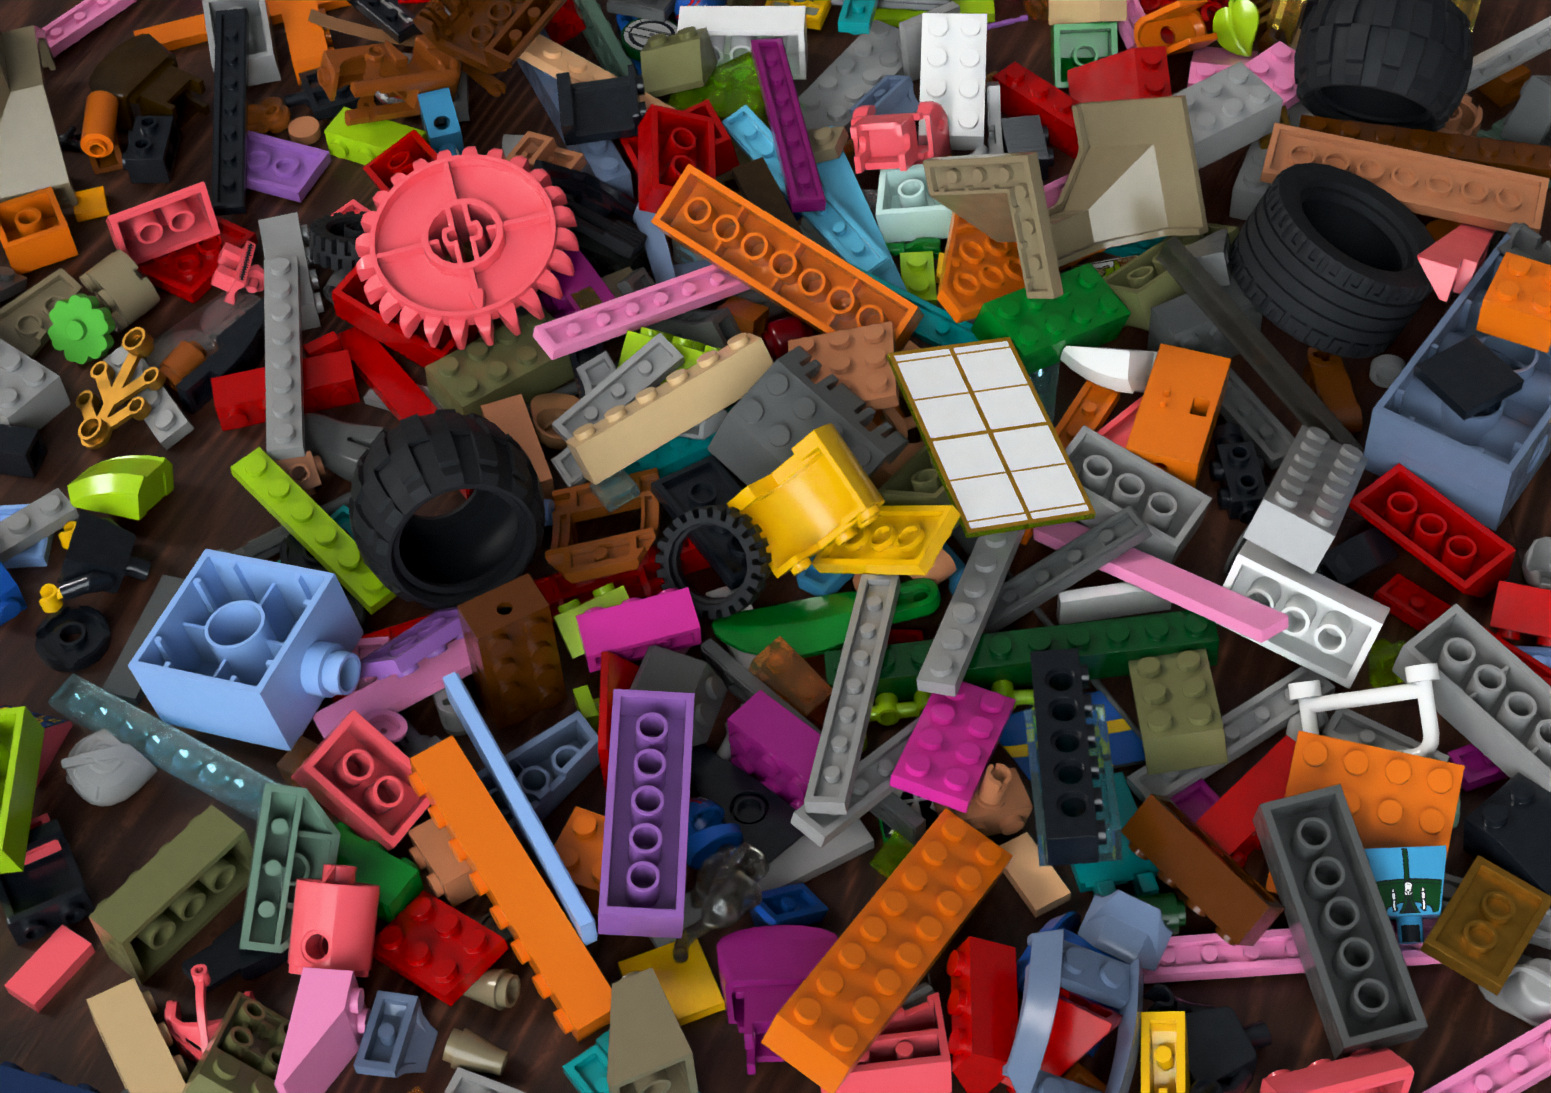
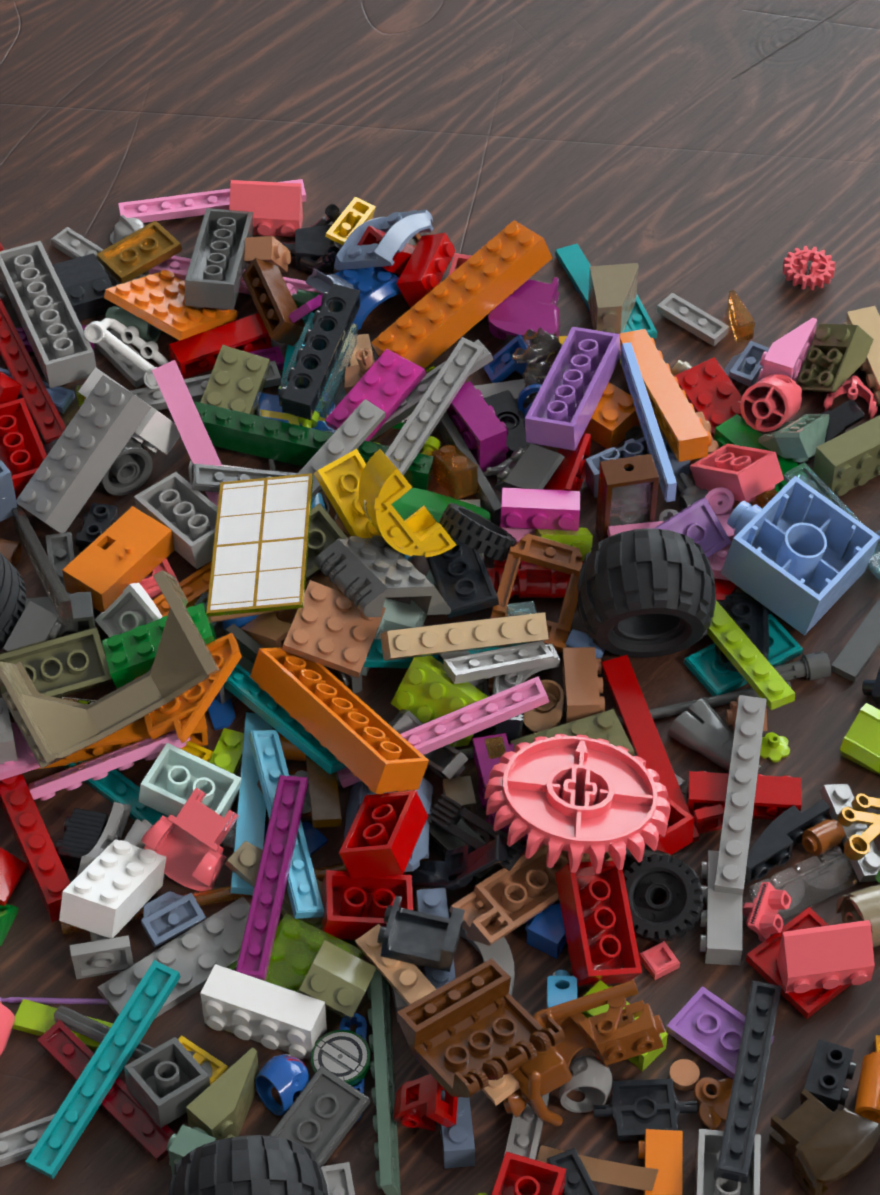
camera: 165 degrees left, 0 degrees up
dark tan cone [442,1027,509,1076] -> none
lime plate [573,685,600,735] -> none
torso [1364,845,1447,944] -> none
none -> nougat brick [244,236,291,272]
none -> magenta tile [289,293,323,323]

